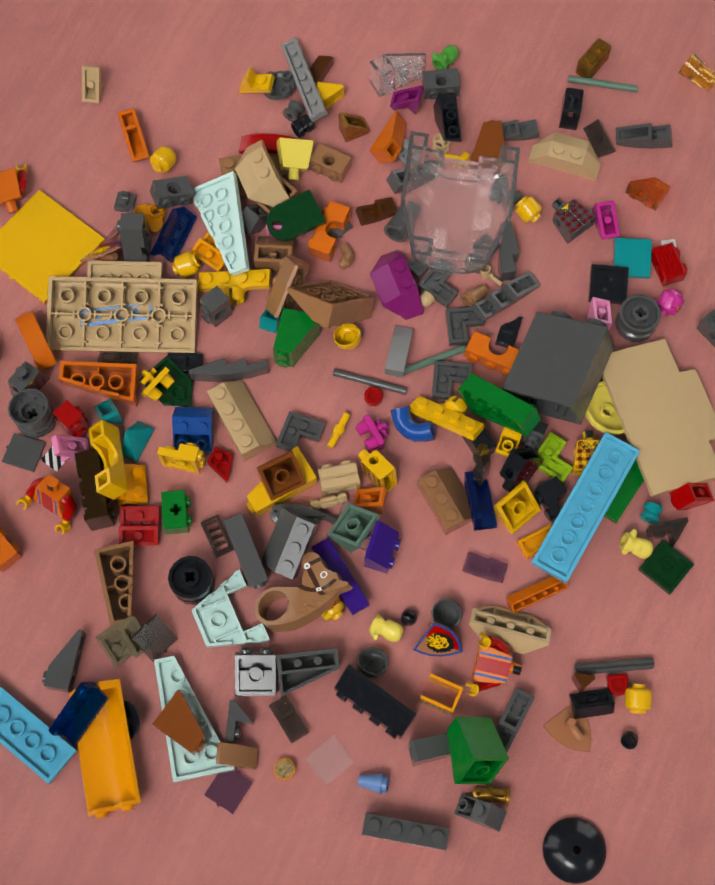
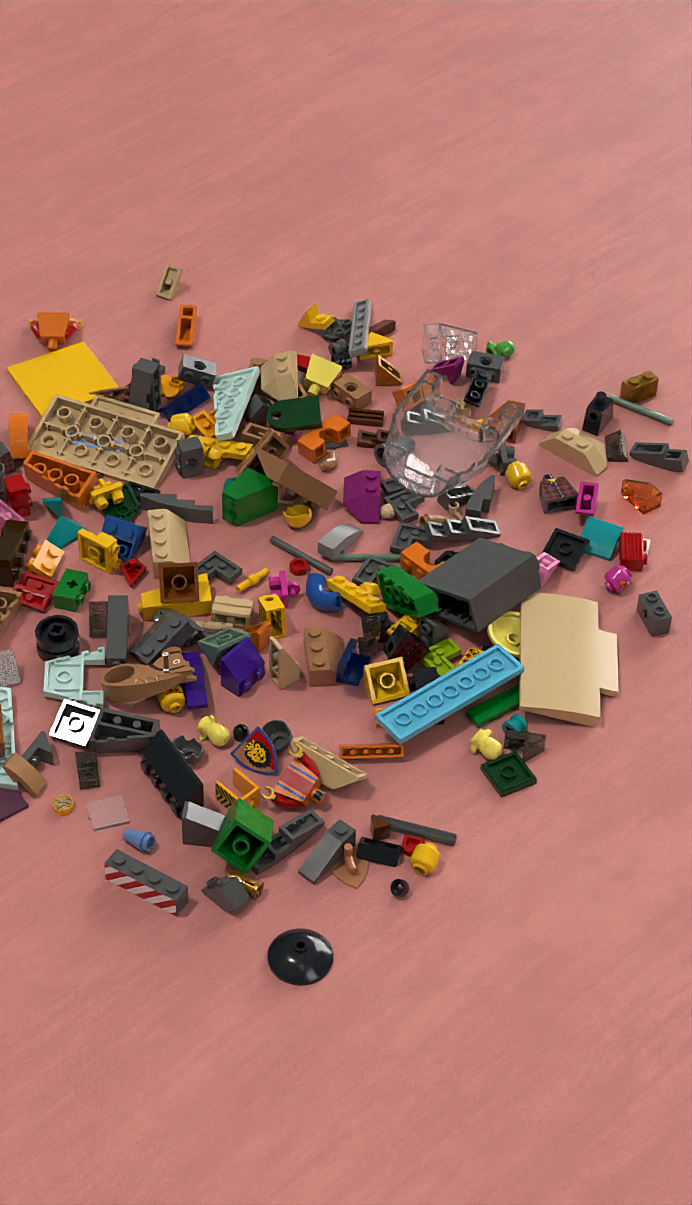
camera: 20 degrees right, 25 degrees down
yellow arch [88,420,128,500] -> none
yellow head [150,146,177,173] -> none
clear purple slope [462,552,508,583] -> none
dark grey wheel [615,295,661,342] -> none
red slope [669,483,714,510] -> none
none -> tan slope [269,636,301,690]
none -> dark grey slope [298,819,356,884]
none -> reddish brown tile [347,407,384,427]

